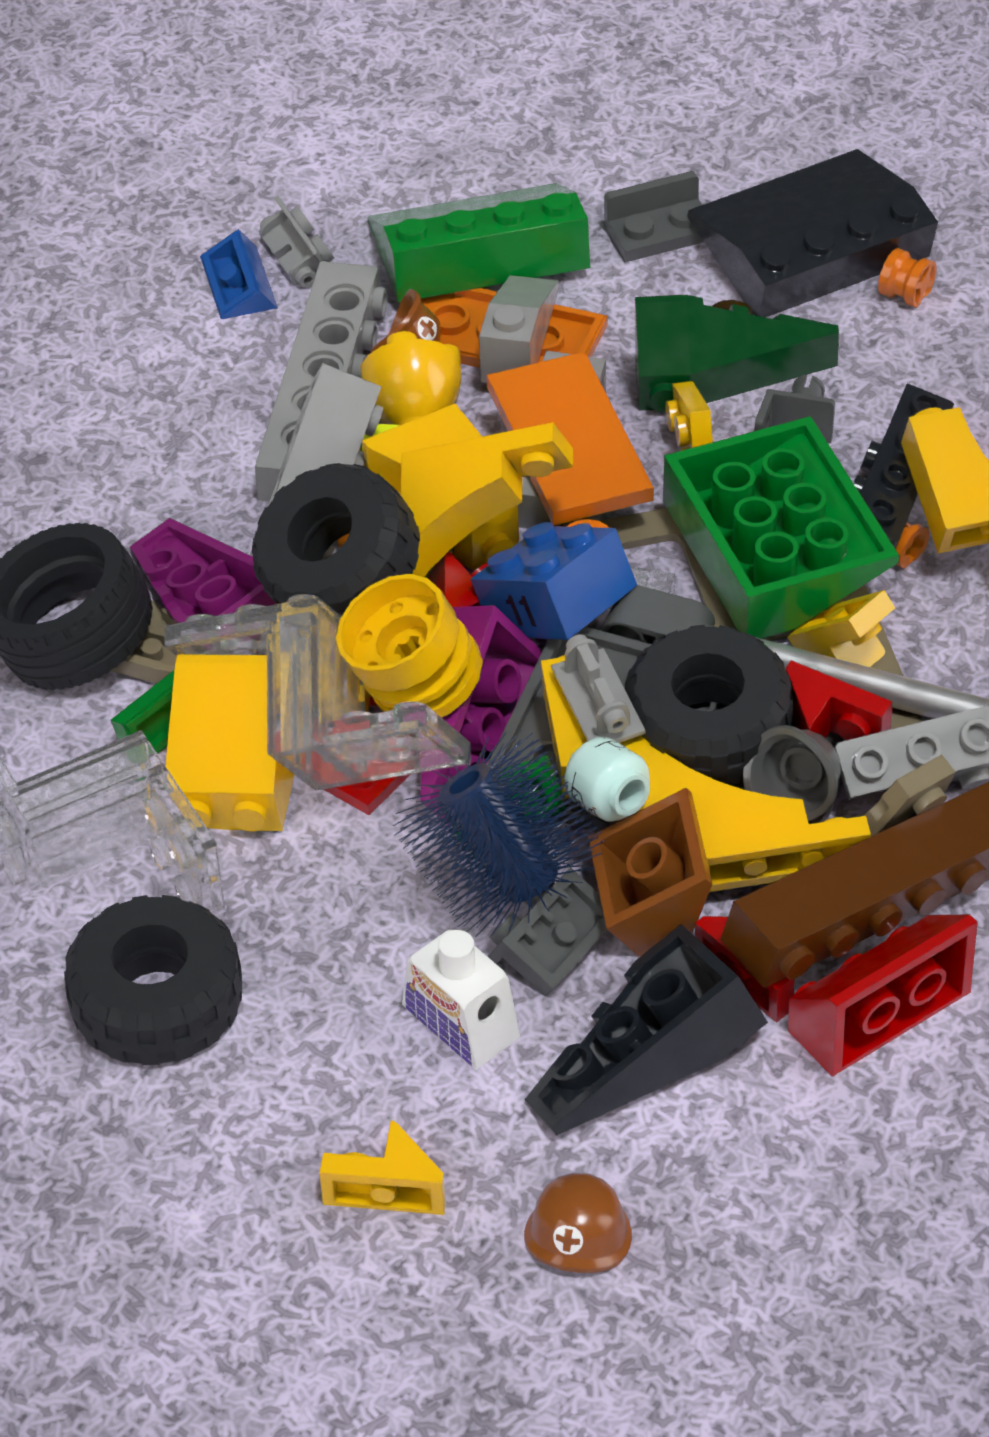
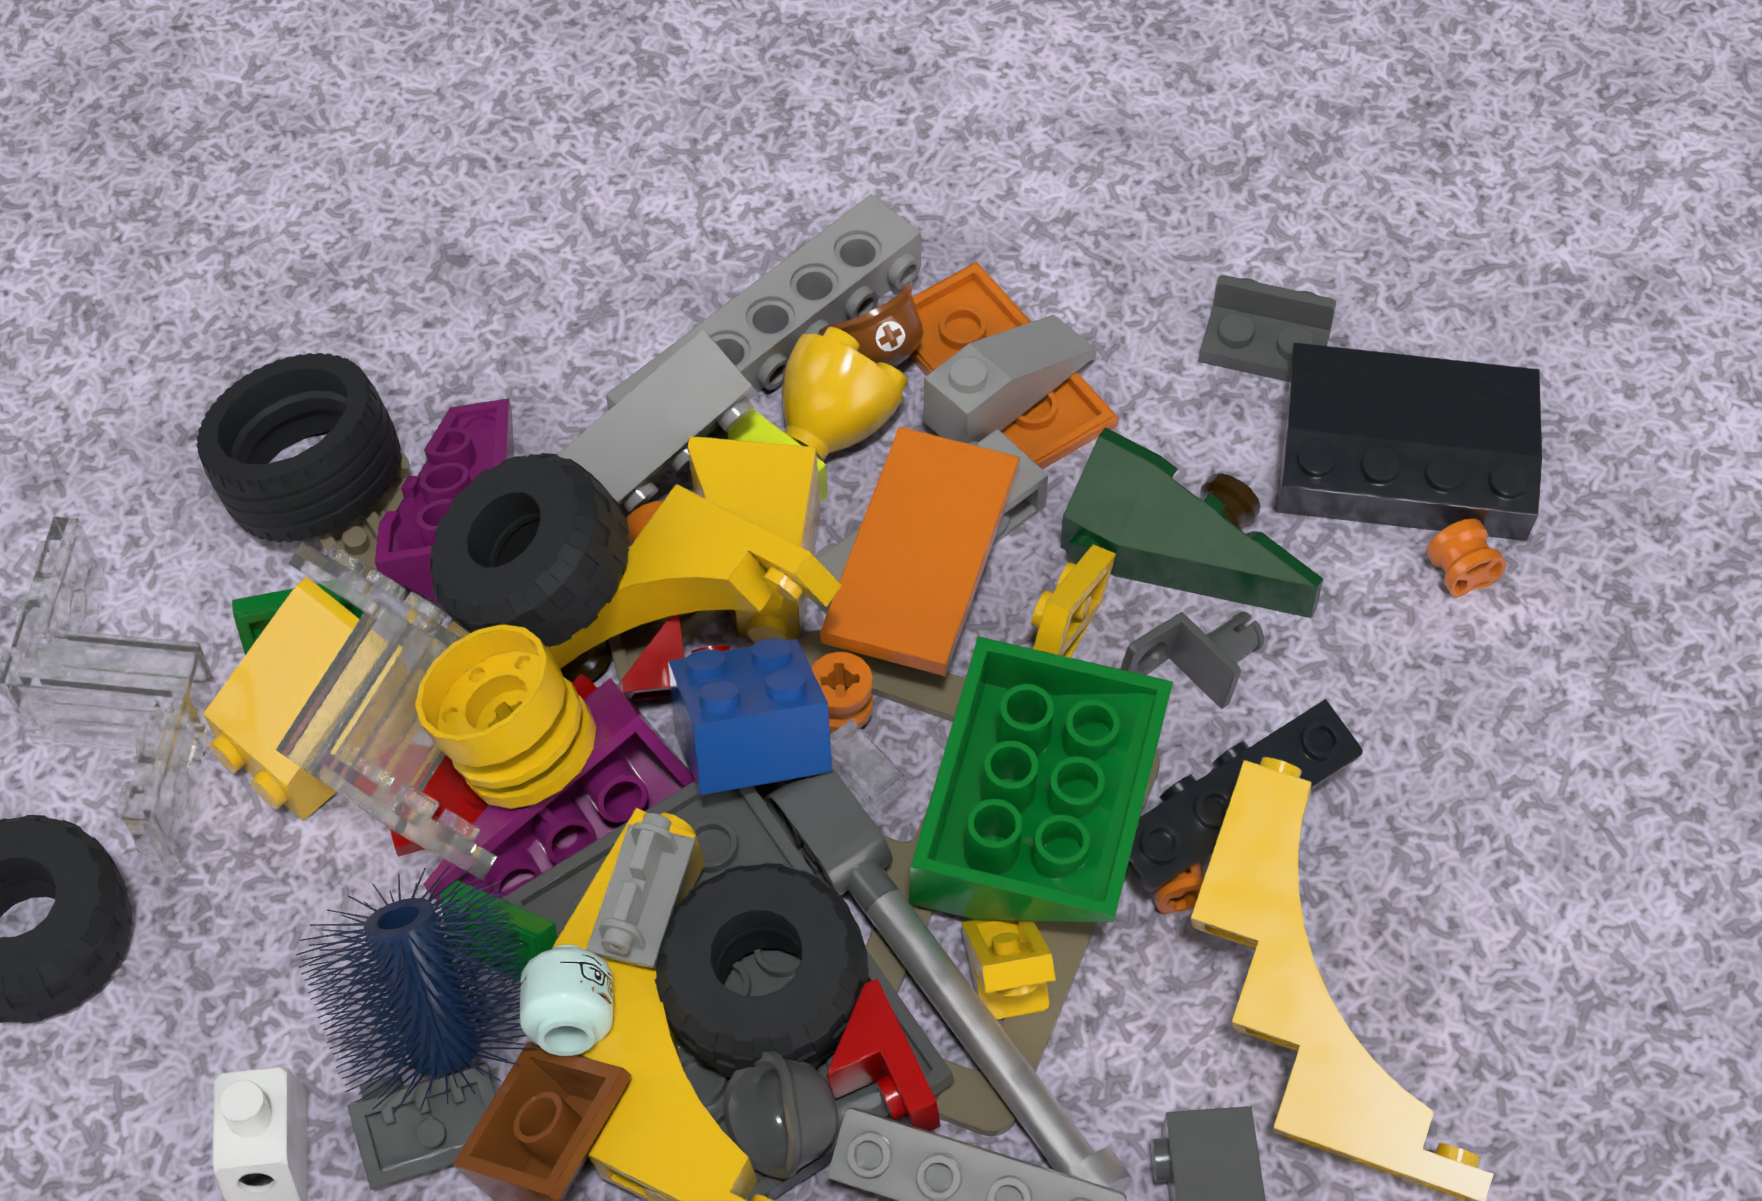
camera: 35 degrees right, 10 degrees up
blue slope [200,229,278,319] -> none
light grey hinge [259,195,335,288] -> none
green slope [368,183,591,302] -> none

